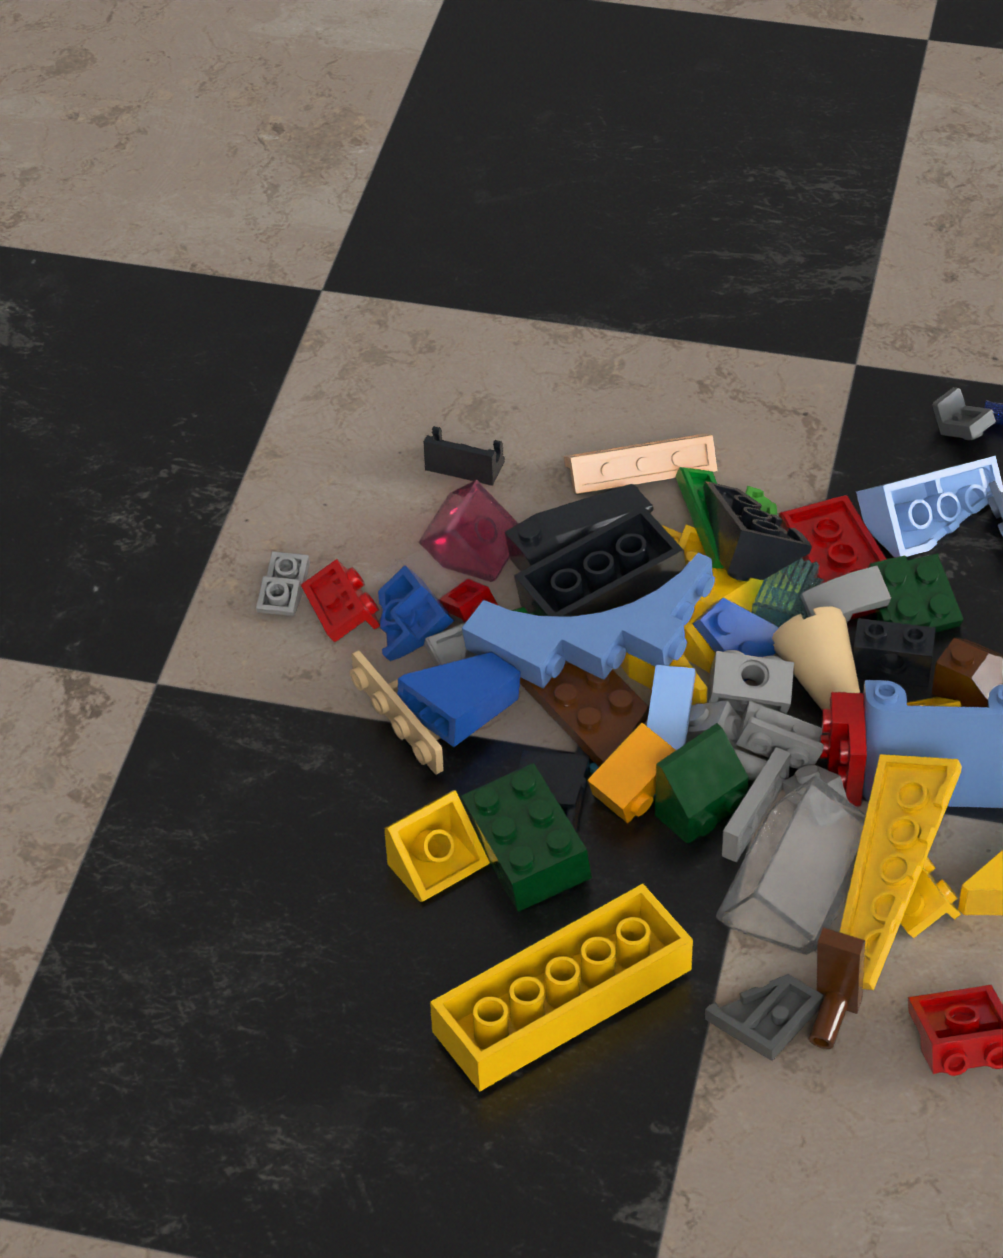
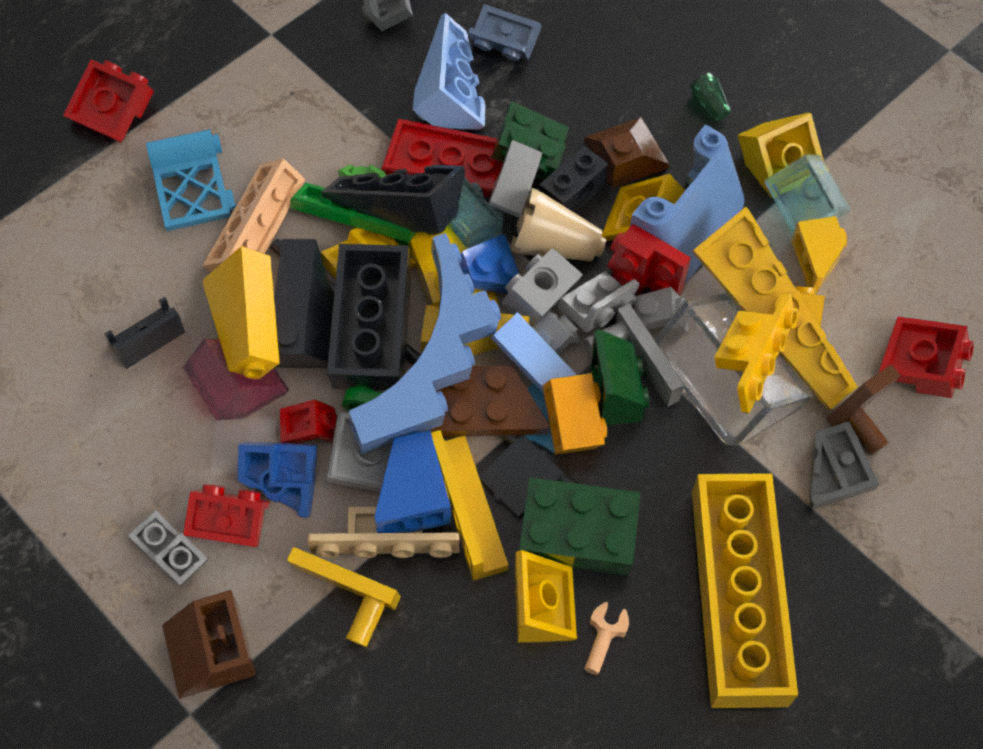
camera: 60 degrees left, 15 degrees up
none -> red plate [63,60,154,143]
none -> dark azure piece [146,129,236,231]
none -> reddish brown slope [162,590,256,699]
none -> yellow slope [203,246,280,379]
none -> yellow piece [287,547,401,648]
none -> yellow fence [431,430,509,581]
none -> light nougat bar [584,602,629,675]
none -> yellow bracket [714,293,798,413]

